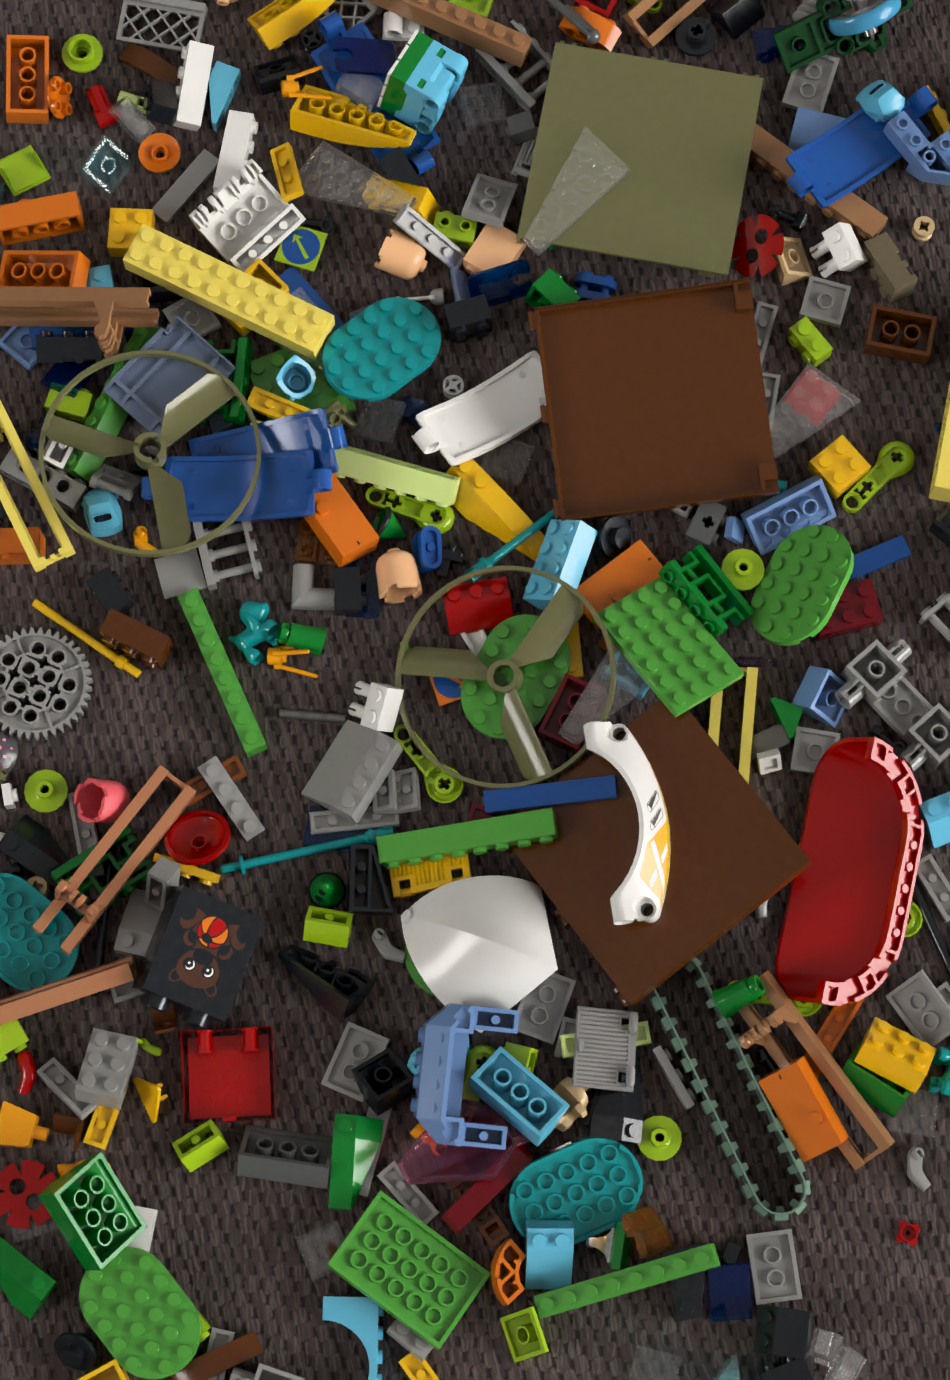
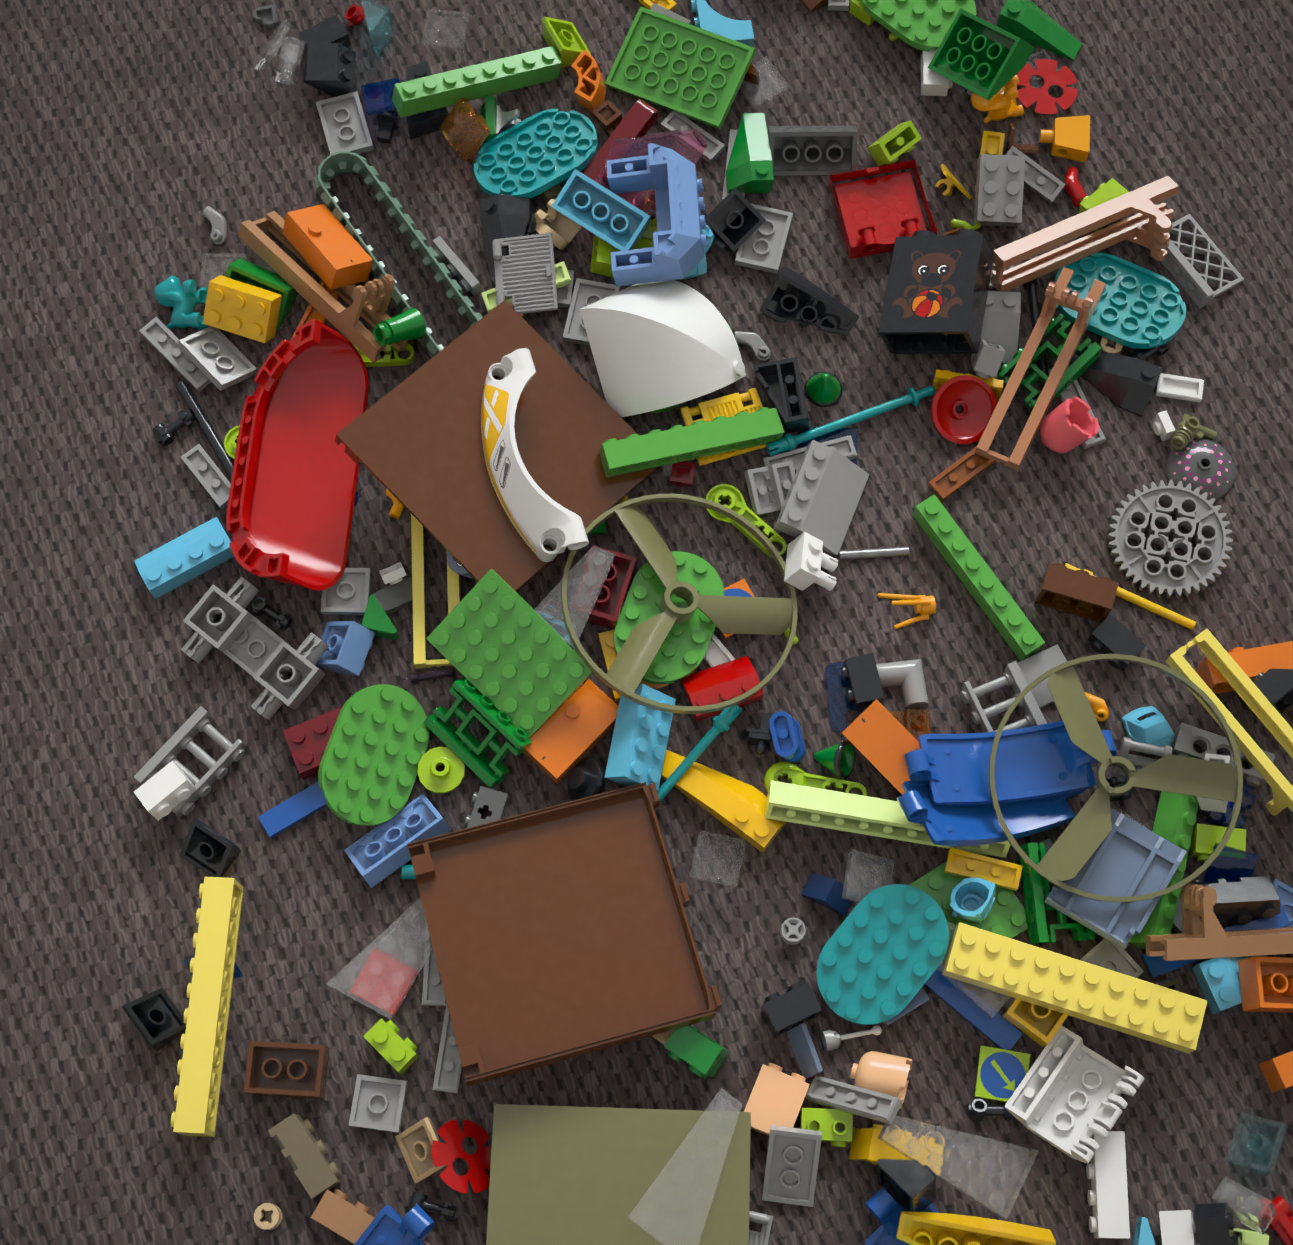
camera: 170 degrees right, 5 degrees down
lime piece [24,769,68,813] -> none
yellow brick [107,208,155,257] -> none
orange dish [138,133,181,173] -> none
light grey tile [152,148,219,225] -> none
light grey plate [198,756,265,842] -> none
teal animal [228,601,281,666] -> none
yellow plate [270,142,304,203] -> none
green plant [276,621,326,657] -> none
lime brick [303,906,353,948] -> none
olive piece [324,400,357,430] -> none
light nougat cylinder [376,548,422,604] -> none
white panel [411,350,546,466] -> none
clear blue piece [467,259,533,307] -> none
blue tile [483,775,618,814] -> none
medium azure slope [525,1220,574,1289] -> none
blue brick [574,271,617,302] -> none
lime piece [637,1116,682,1161] -> none
medium blue tile [724,516,745,544] -> none
yellow brick [807,434,871,500] -> none
white brick [809,222,867,278] -> none
lime beam [842,441,915,513] -> none
red plate [895,1220,921,1246] -> none

